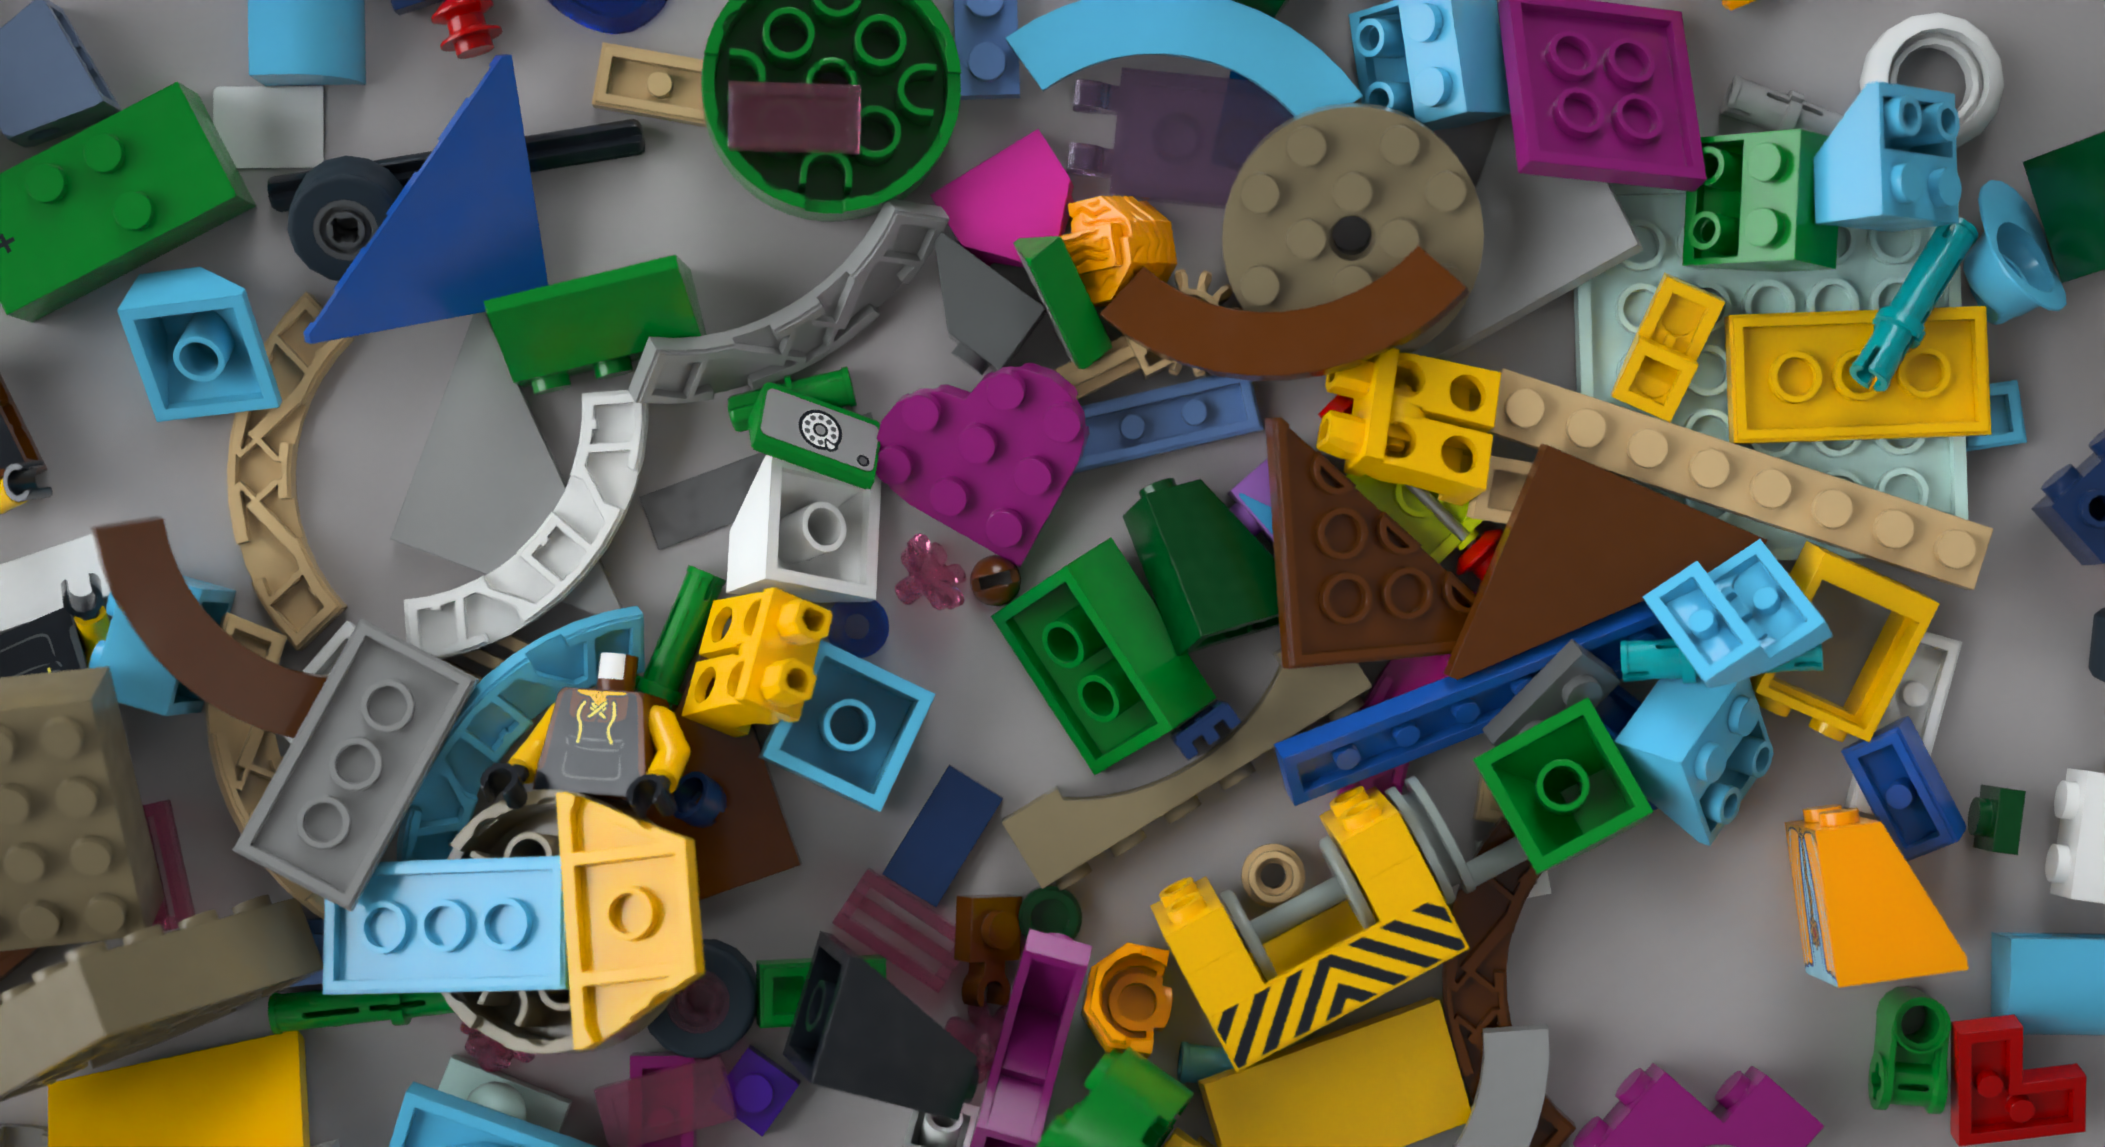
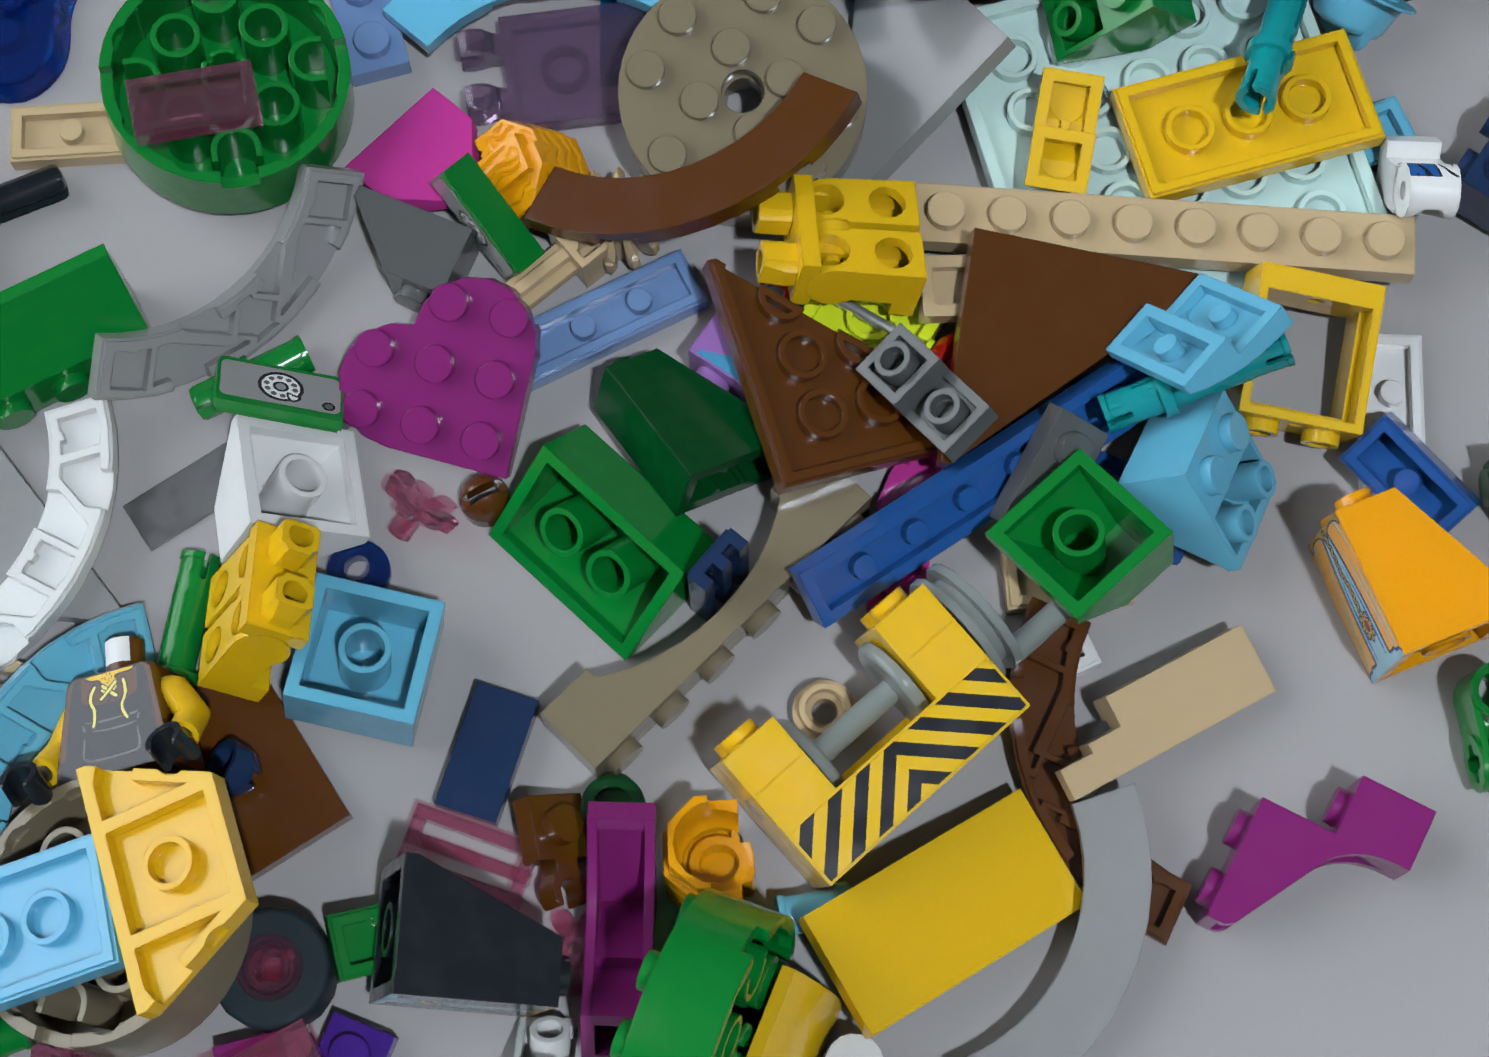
camera: 10 degrees left, 15 degrees down
none -> dark grey slope [856,323,999,464]
none -> tan piece [1055,625,1276,802]
none -> white leg [1376,135,1461,219]

